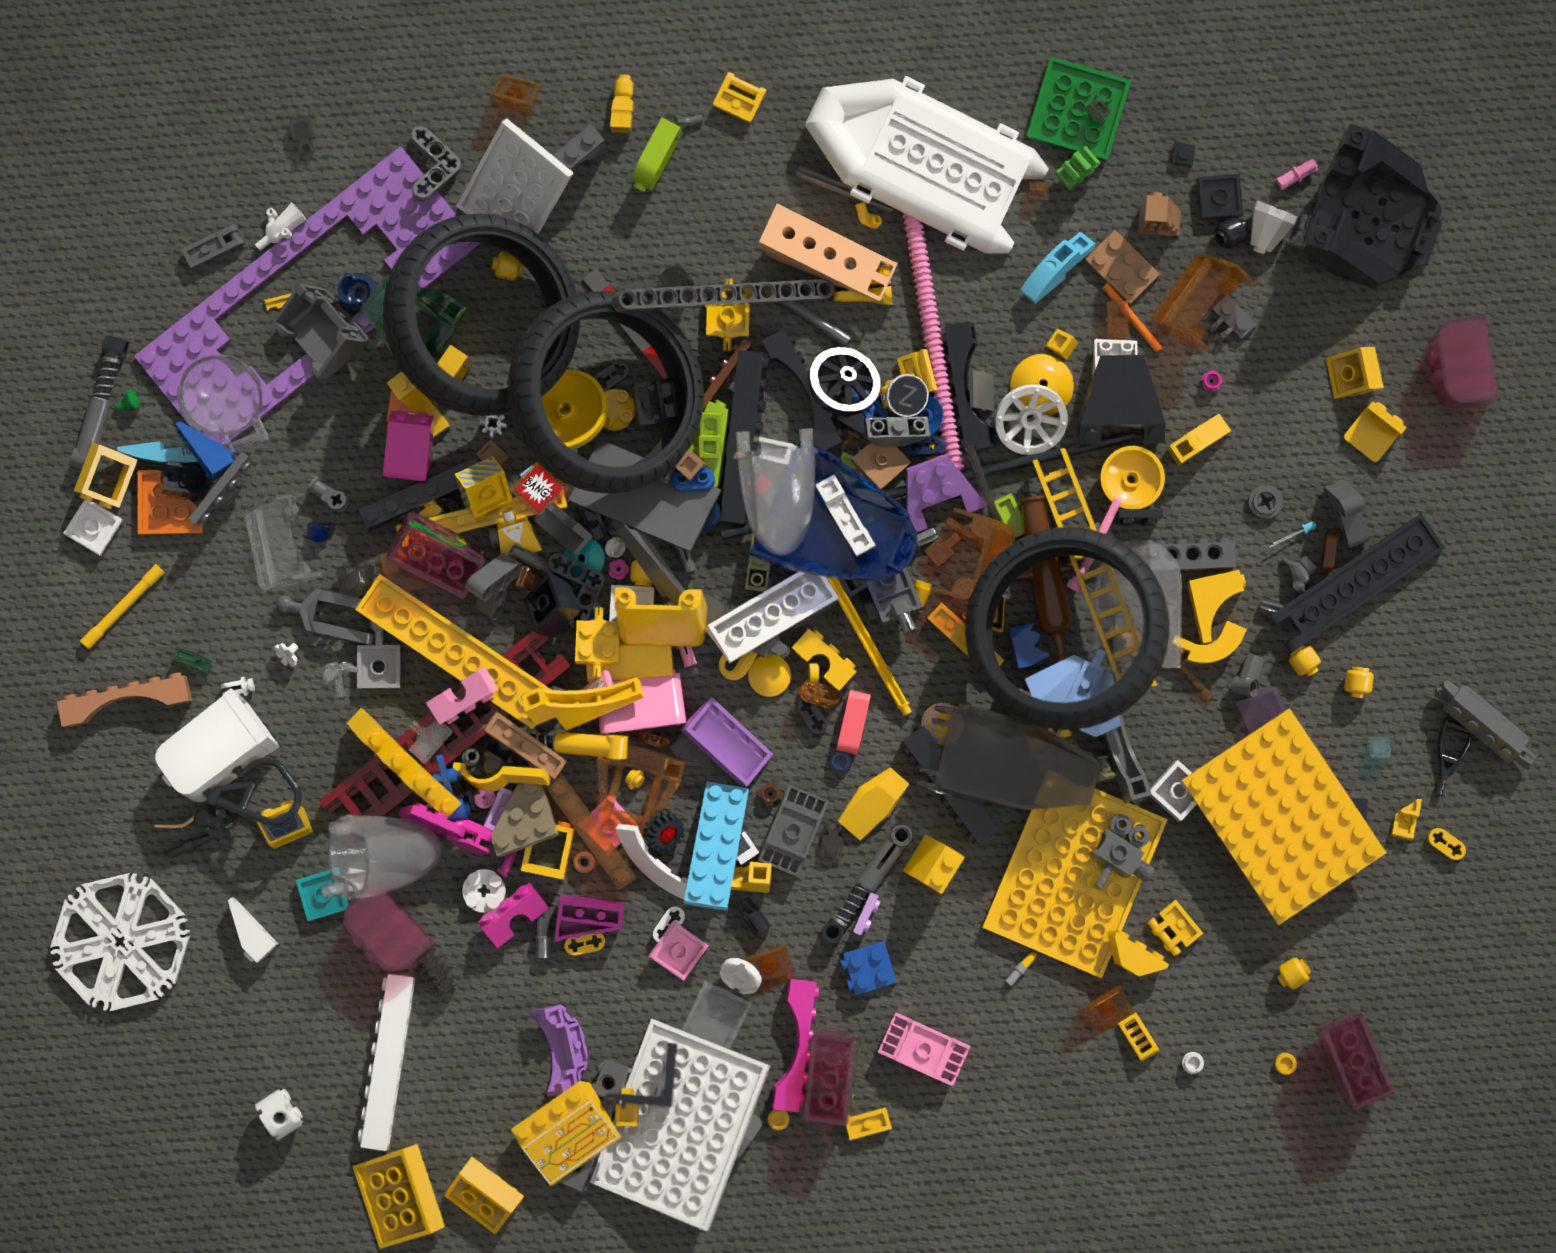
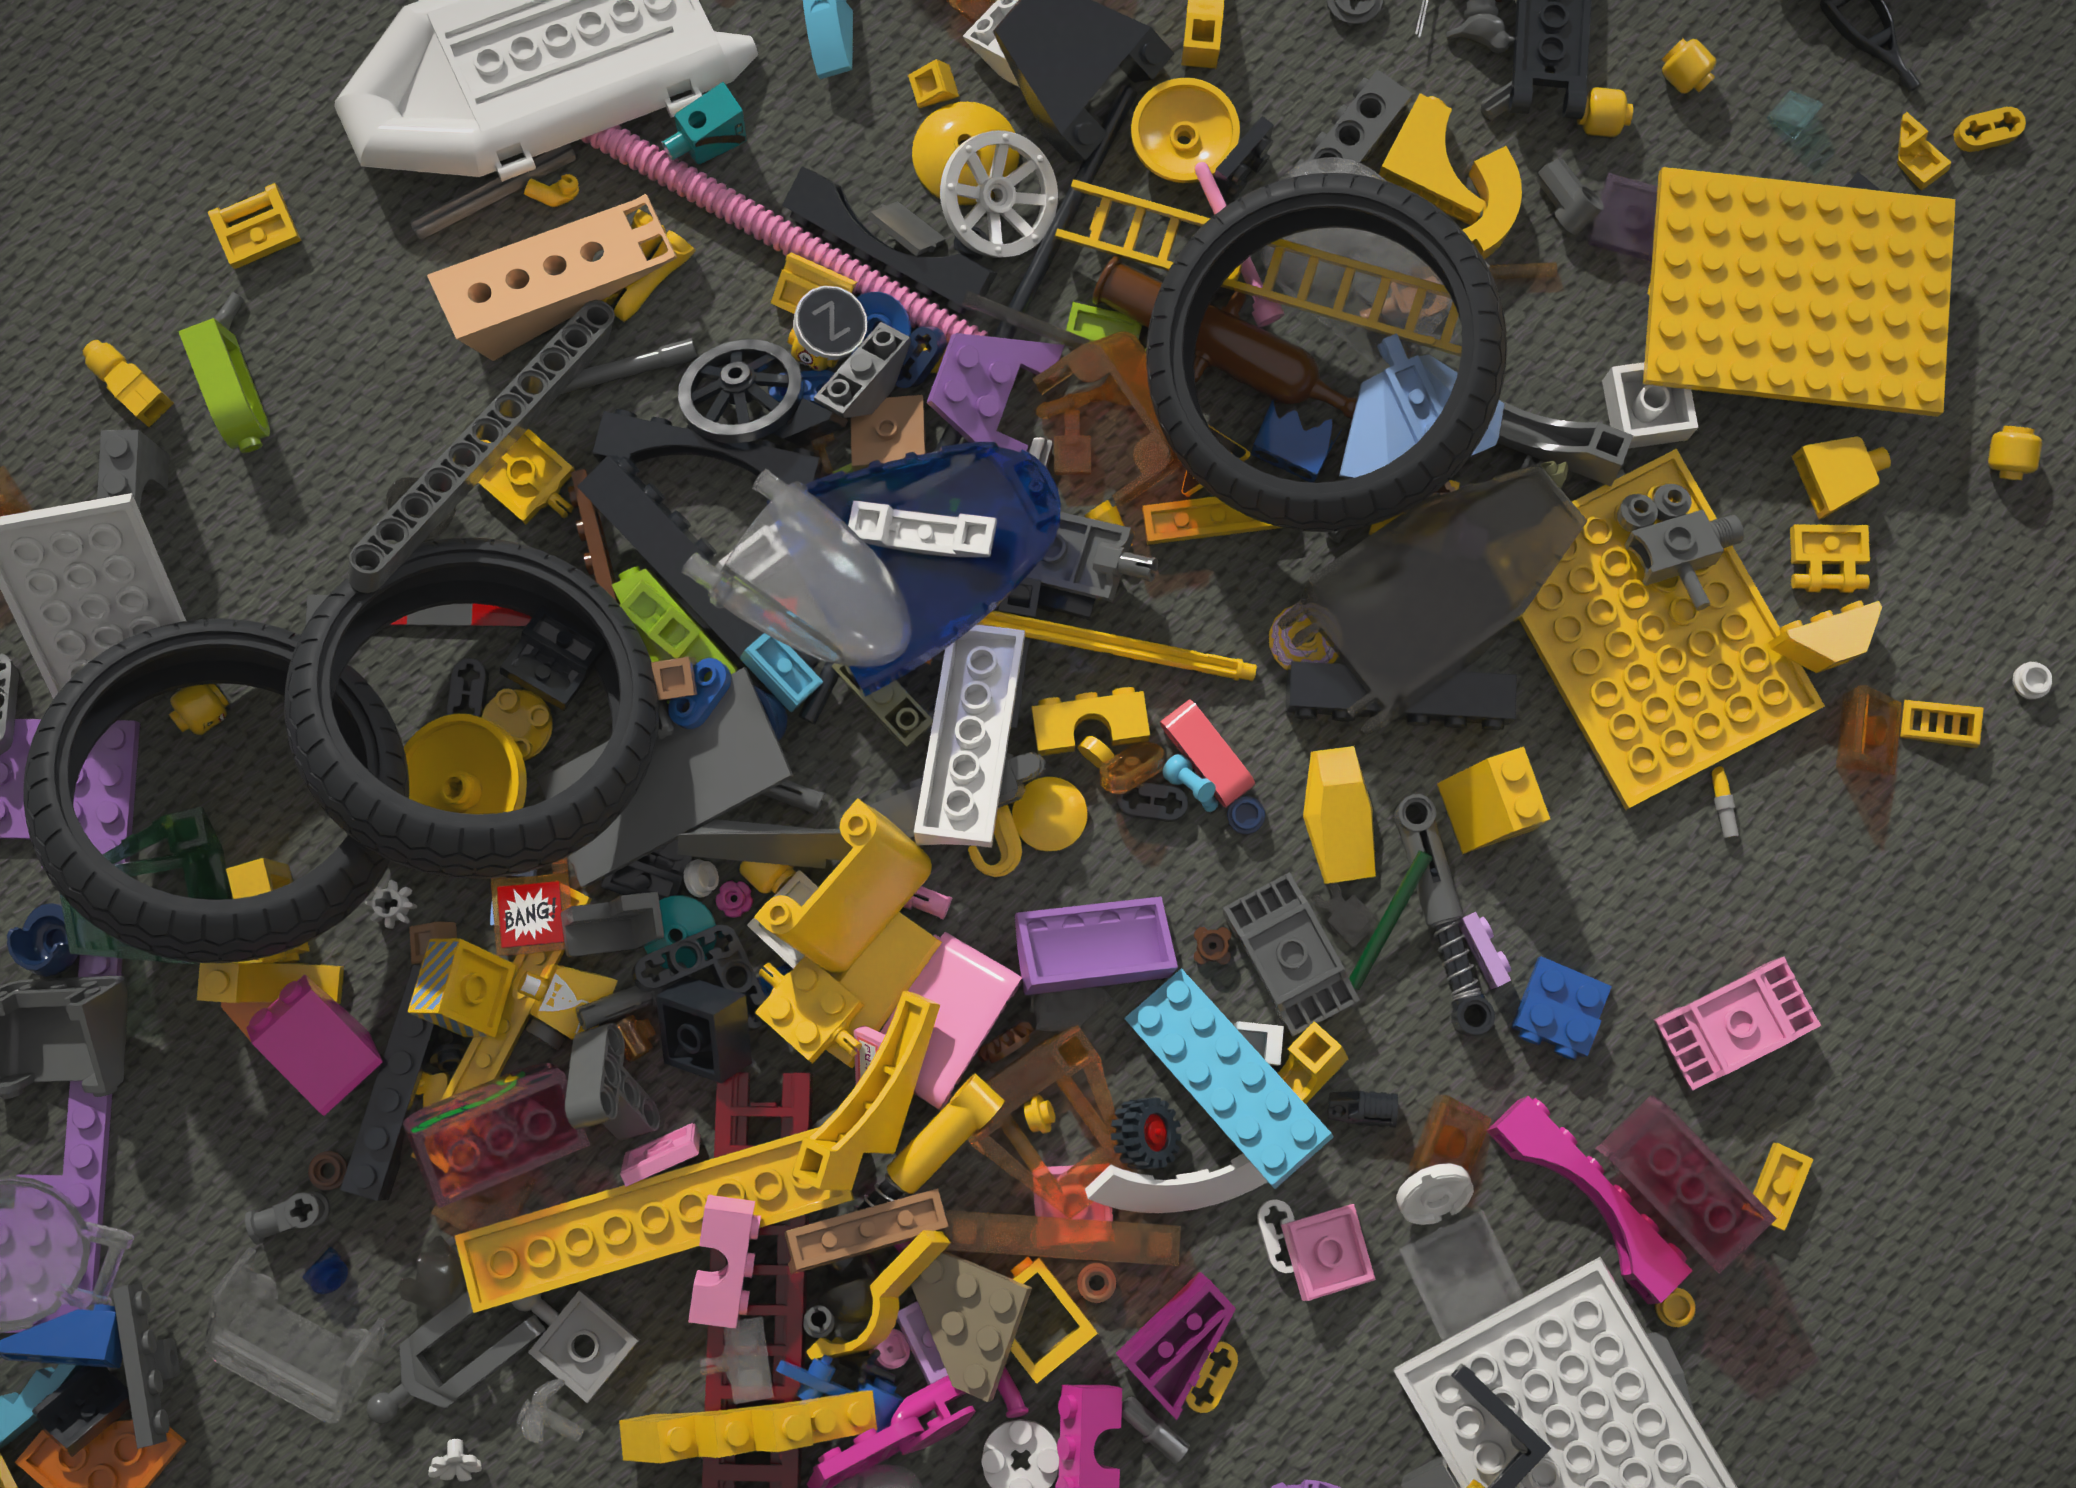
camera: 45 degrees left, 5 degrees down
none -> reddish brown plate [308,1151,348,1190]
none -> bright pink tile [620,1123,701,1186]
none -> teal torso [661,82,747,164]
none -> medium azure slope [740,627,823,712]
none -> medium azure piece [1163,754,1218,812]
none -> dark green bar [1349,850,1433,990]
none -> yellow torso [1792,436,1891,520]

